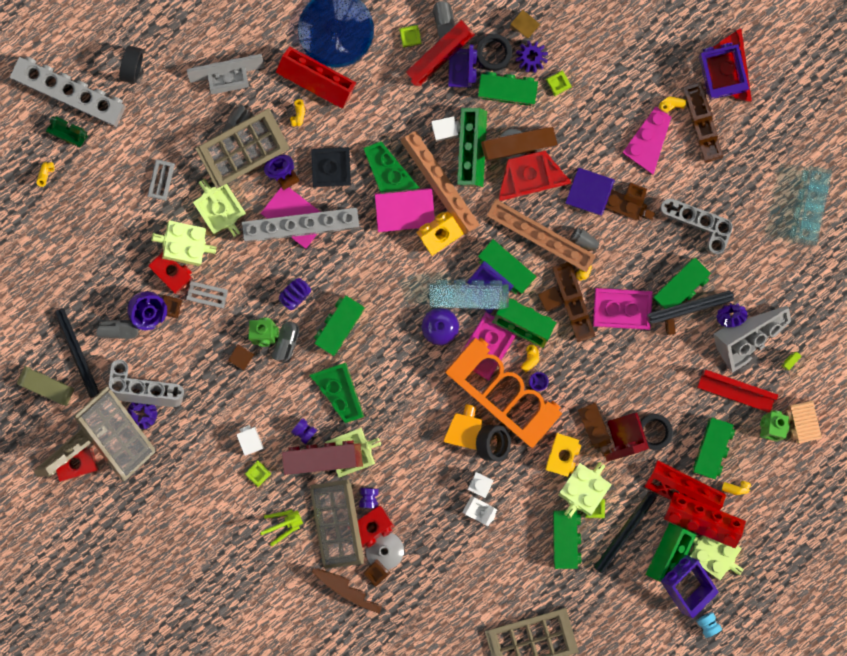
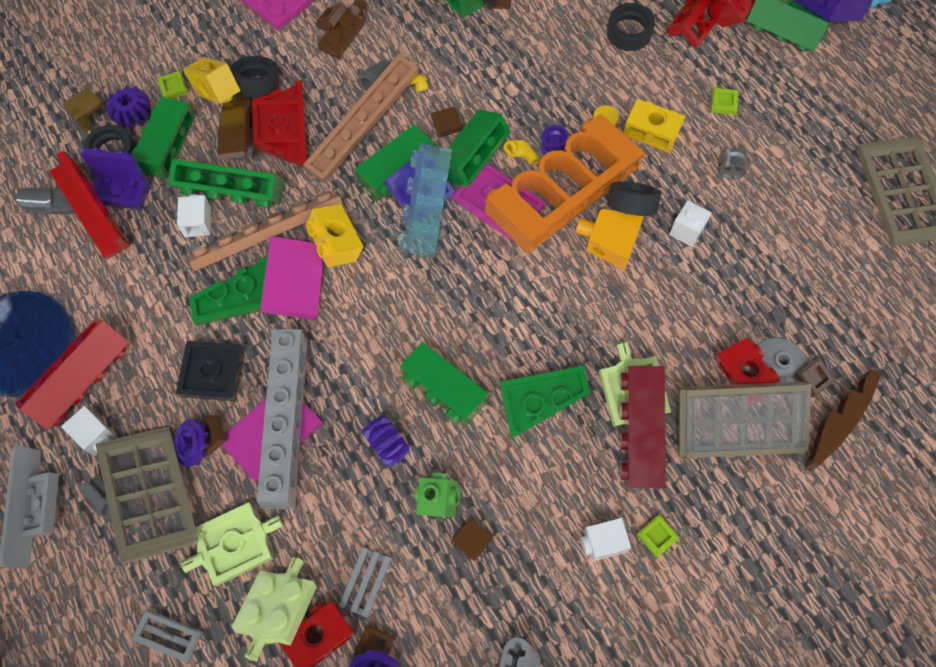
camera: 80 degrees left, 20 degrees down
lime plant [260,509,303,546] -> none
dark grey arm [272,321,299,363] -> none
yellow arm [290,99,305,127] -> none
dark purple wheel [291,418,318,445] -> none
dark purple wheel [359,488,379,508] -> none
lime tile [399,25,422,48] -> none
dark purple cylinder [421,308,459,346] -> none
white bracket [462,496,497,526] -> none
reddish brown slope [552,262,595,343] -> none
green brick [553,510,581,569] -> none
yellowish green plate [558,462,612,518] -> none
dark purple tile [566,168,615,216] -> none
reddish brown hinge [578,403,611,456] -> none
dark pink tile [593,288,653,330] -> none
black axle [594,492,657,573] -> none
dark red bracket [605,412,649,462] -> none
none -> white brick [61,406,116,456]
none -> yellow brick [183,57,240,104]
none -> black tyre [230,56,279,98]
none -> yellow tile [593,105,619,127]
none -> flat silver wheel [719,147,747,179]

